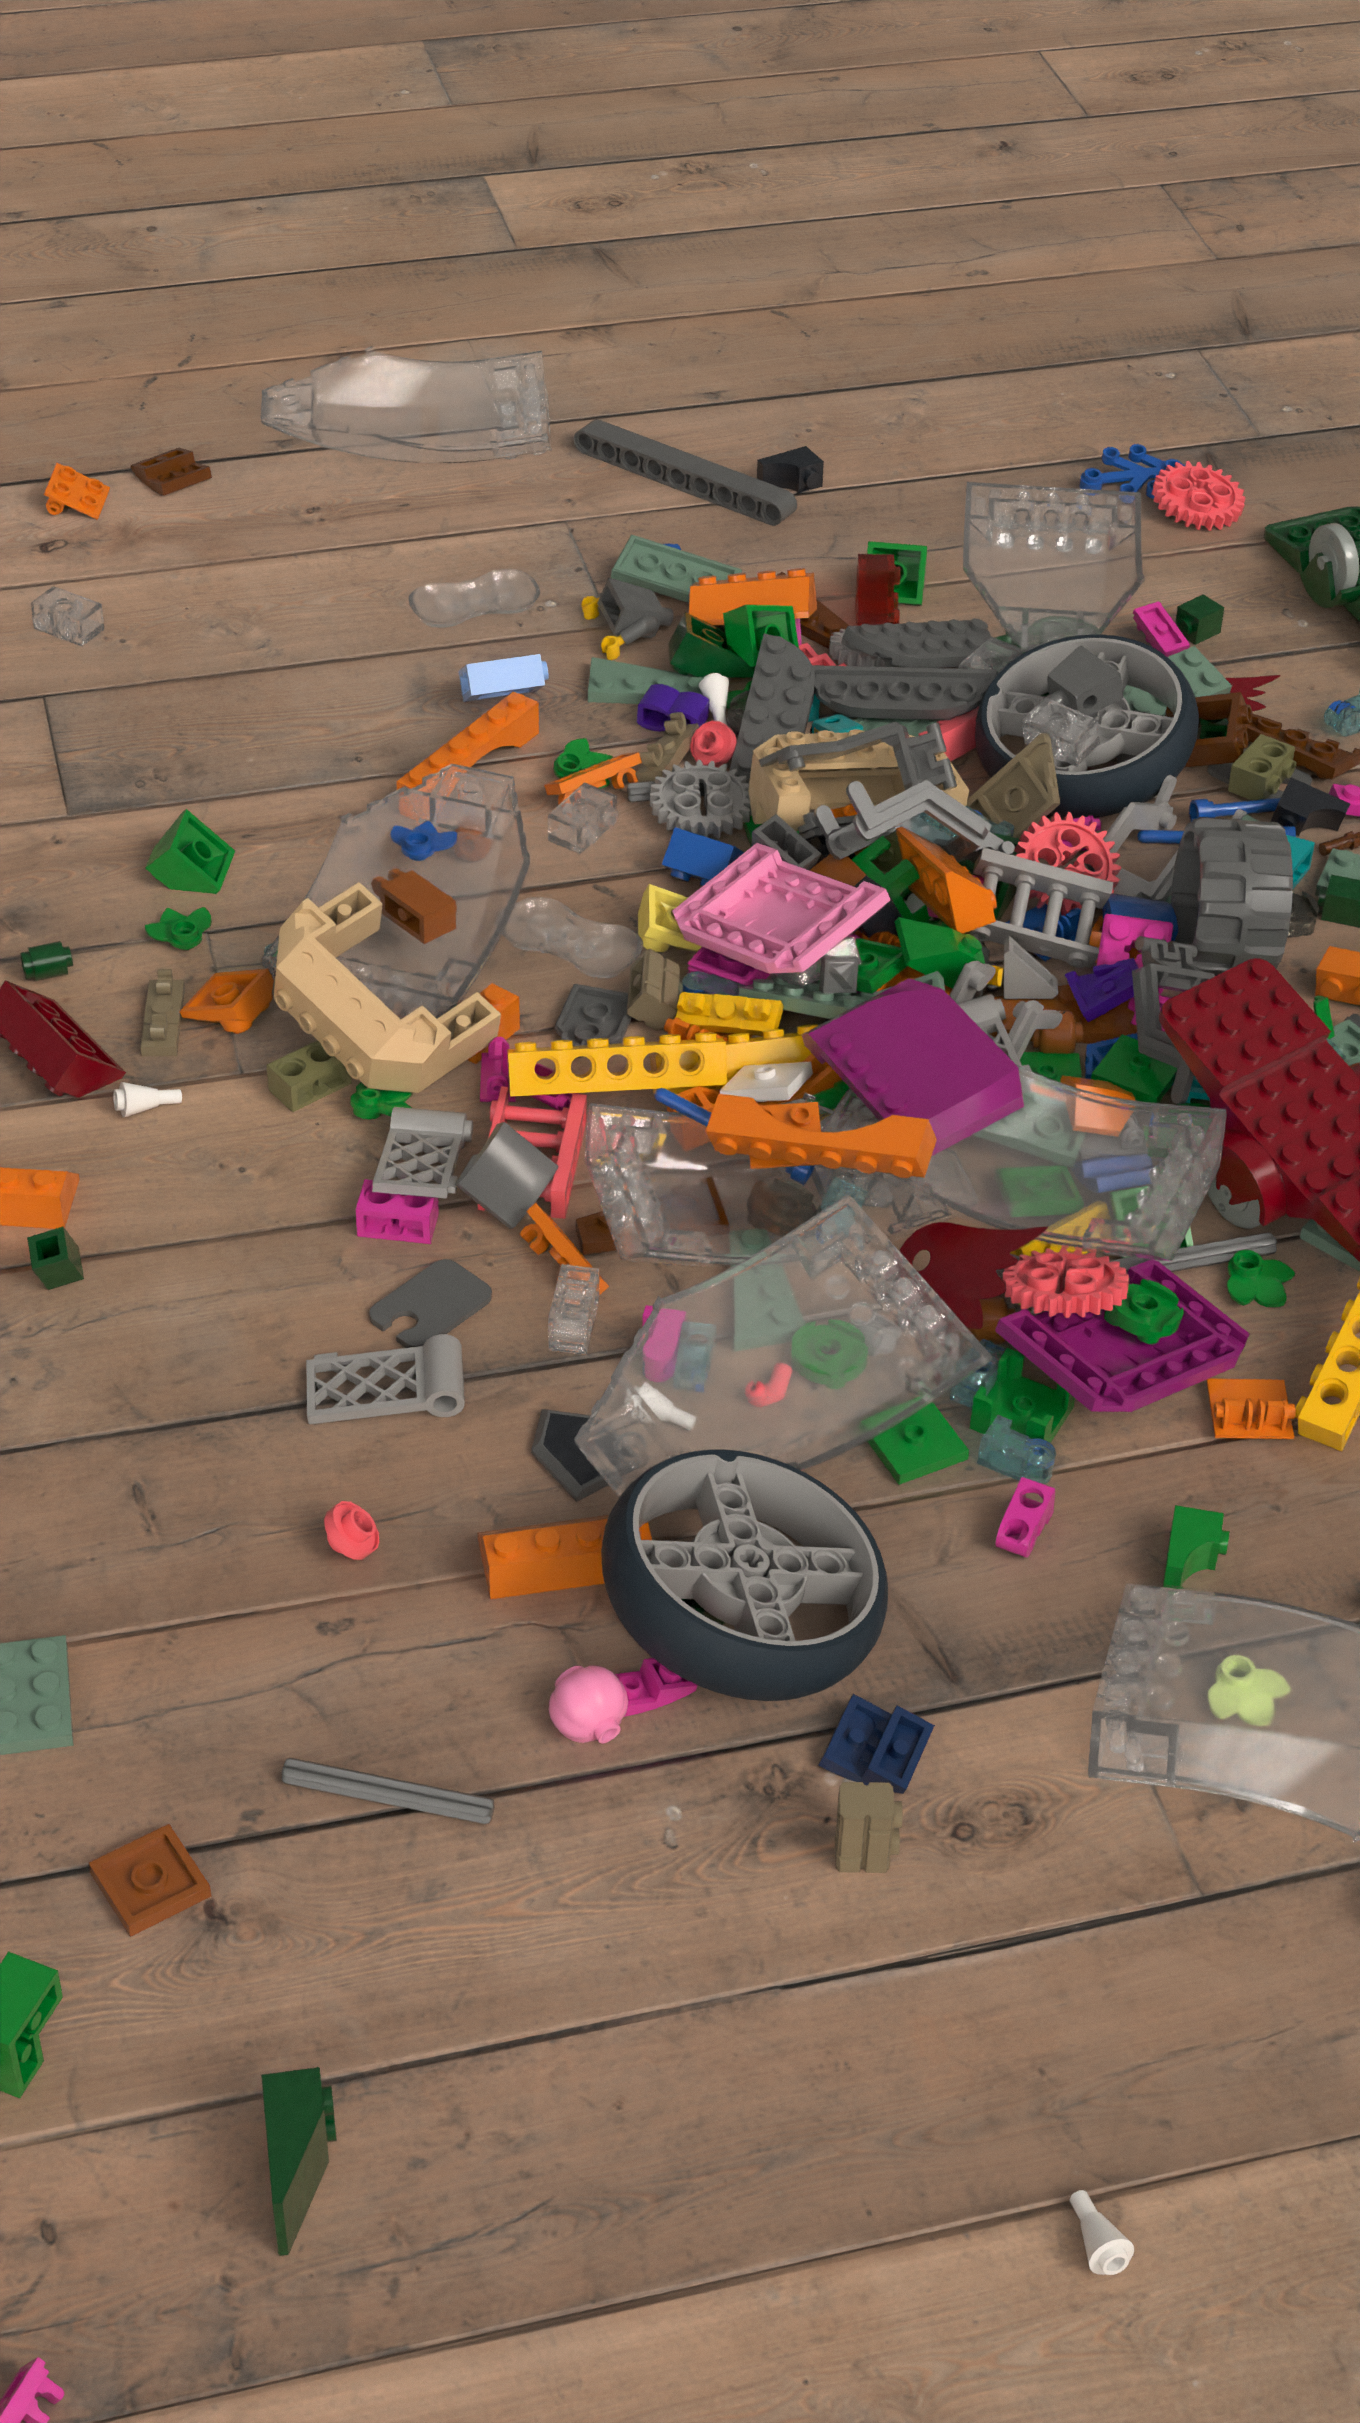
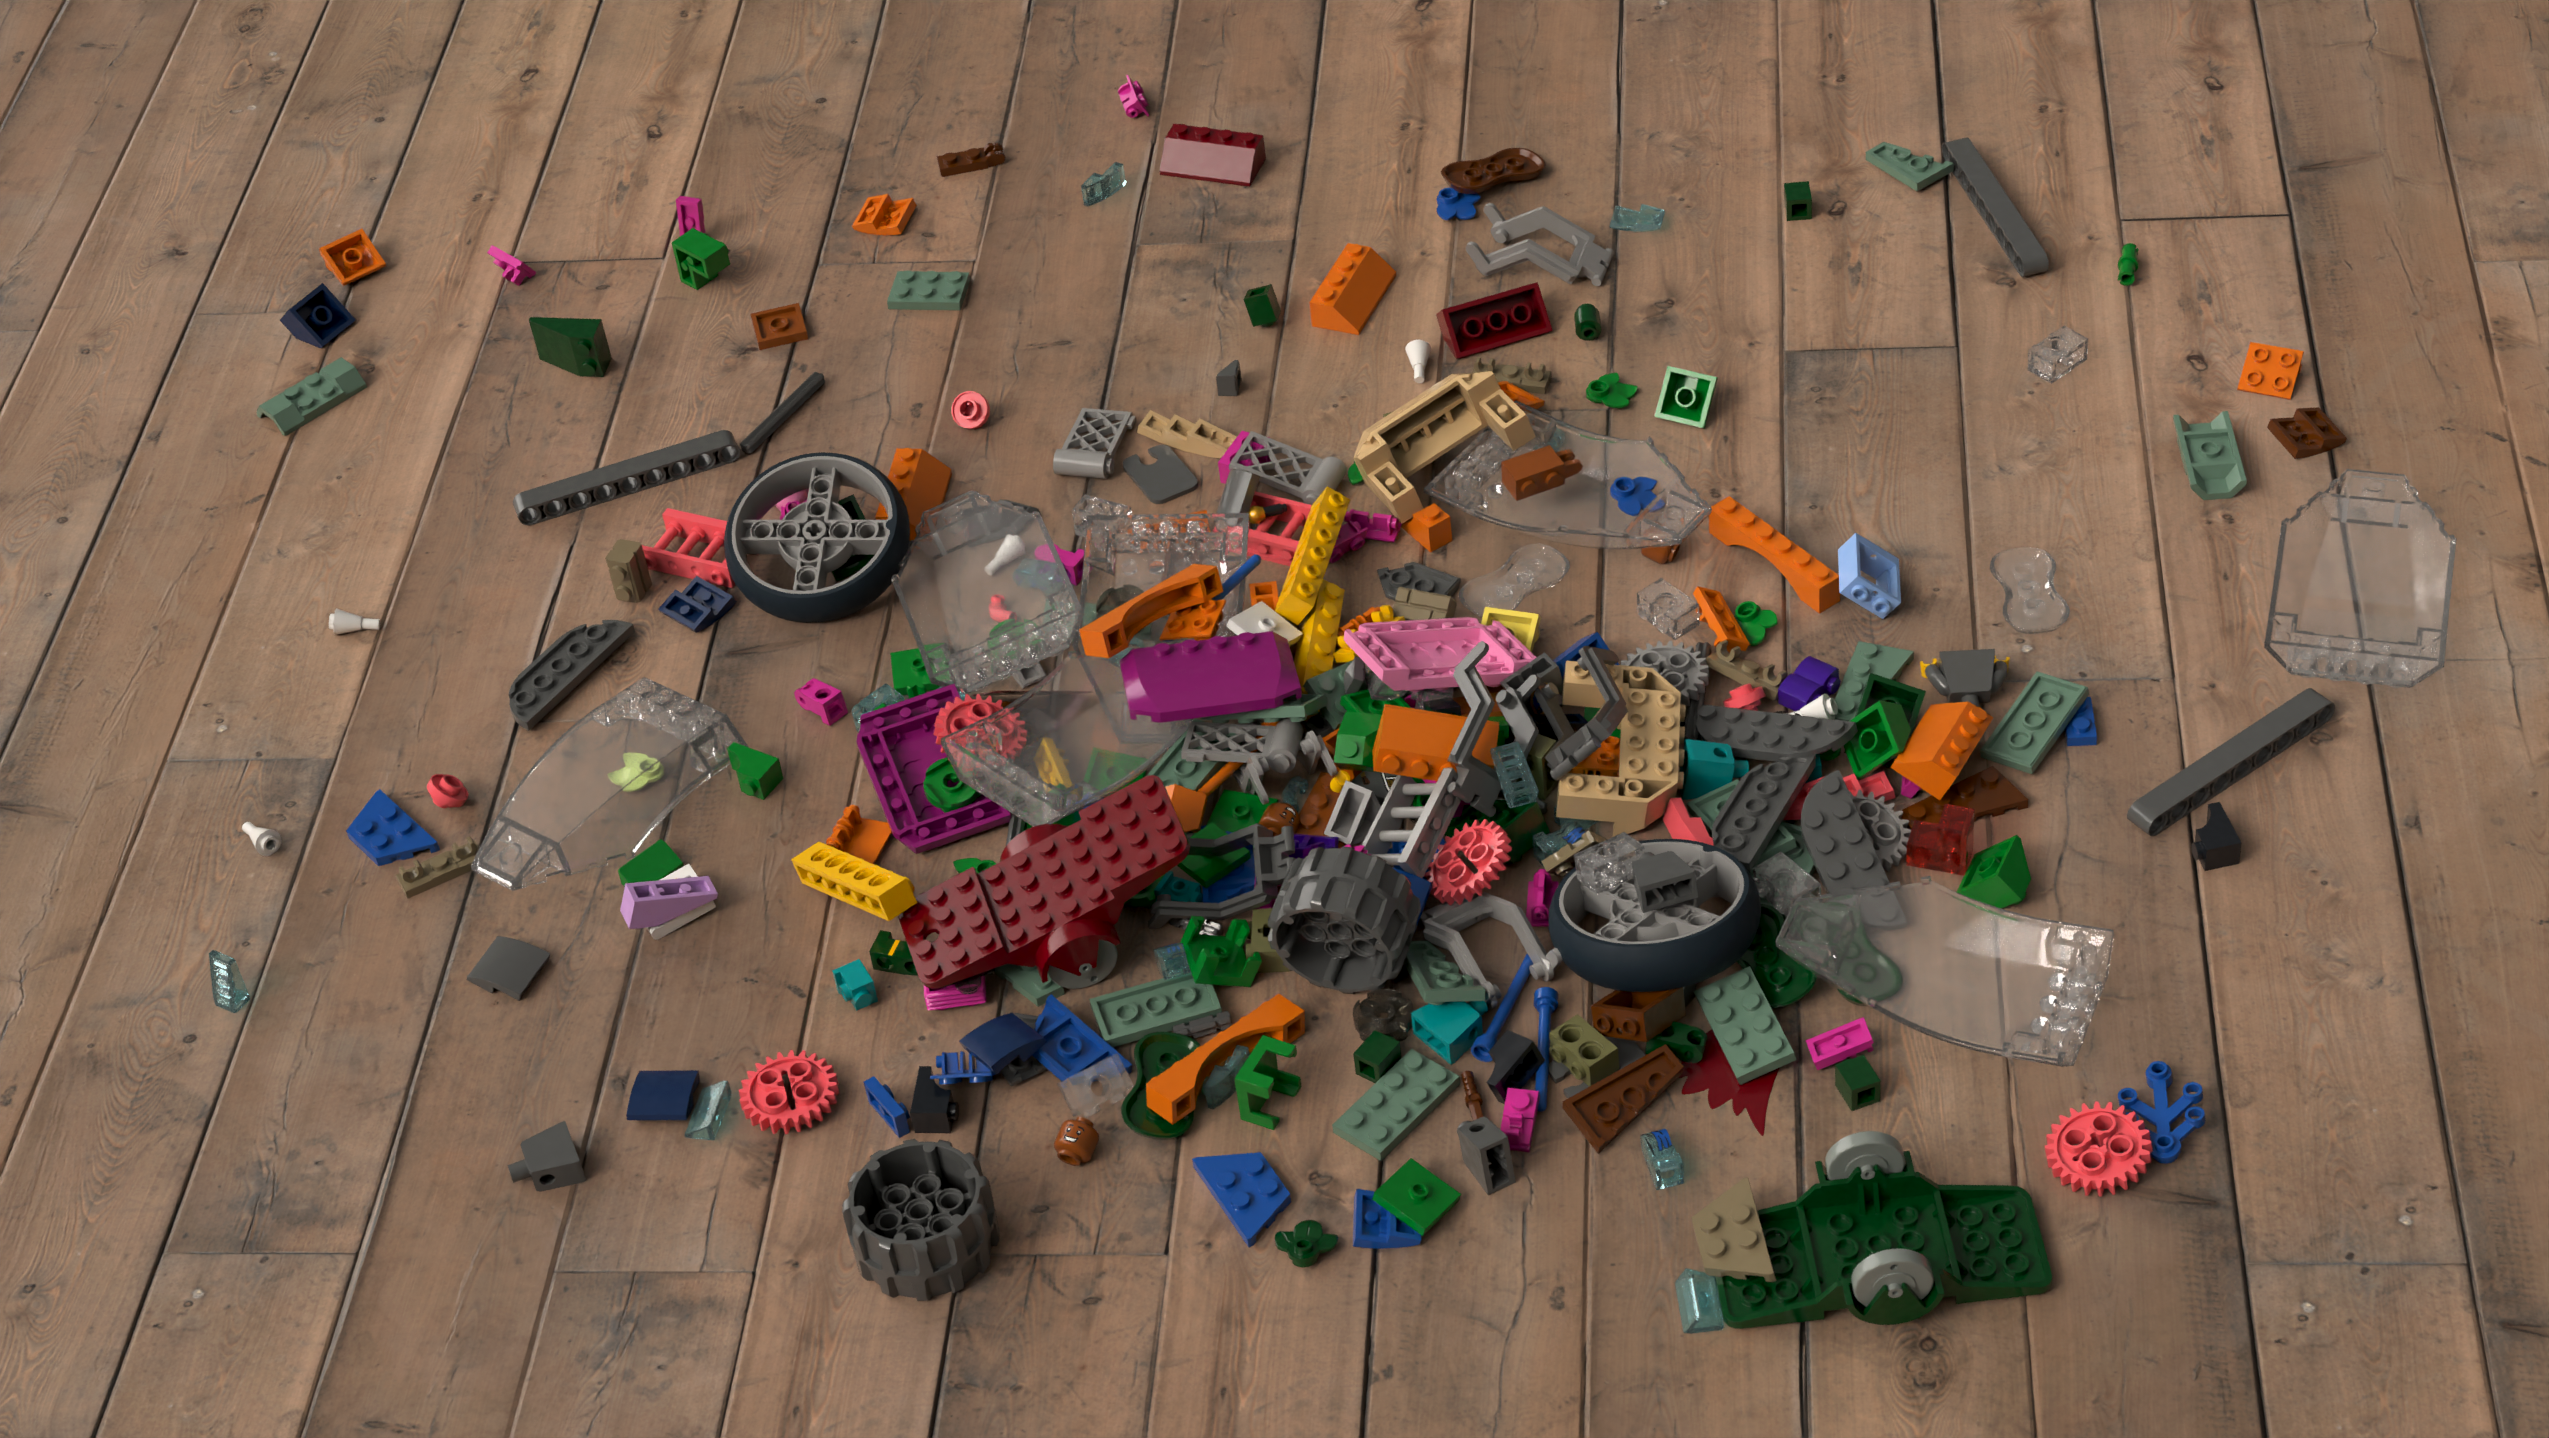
camera: 115 degrees right, 0 degrees up
none -> dark grey plate [509,620,635,731]
none -> dark grey beam [513,430,740,526]
none -> coral fence [642,508,758,588]
none -> tan slope [1137,410,1237,459]
none -> dark grey slope [1216,360,1242,396]
none -> sand green piece [2173,411,2247,500]

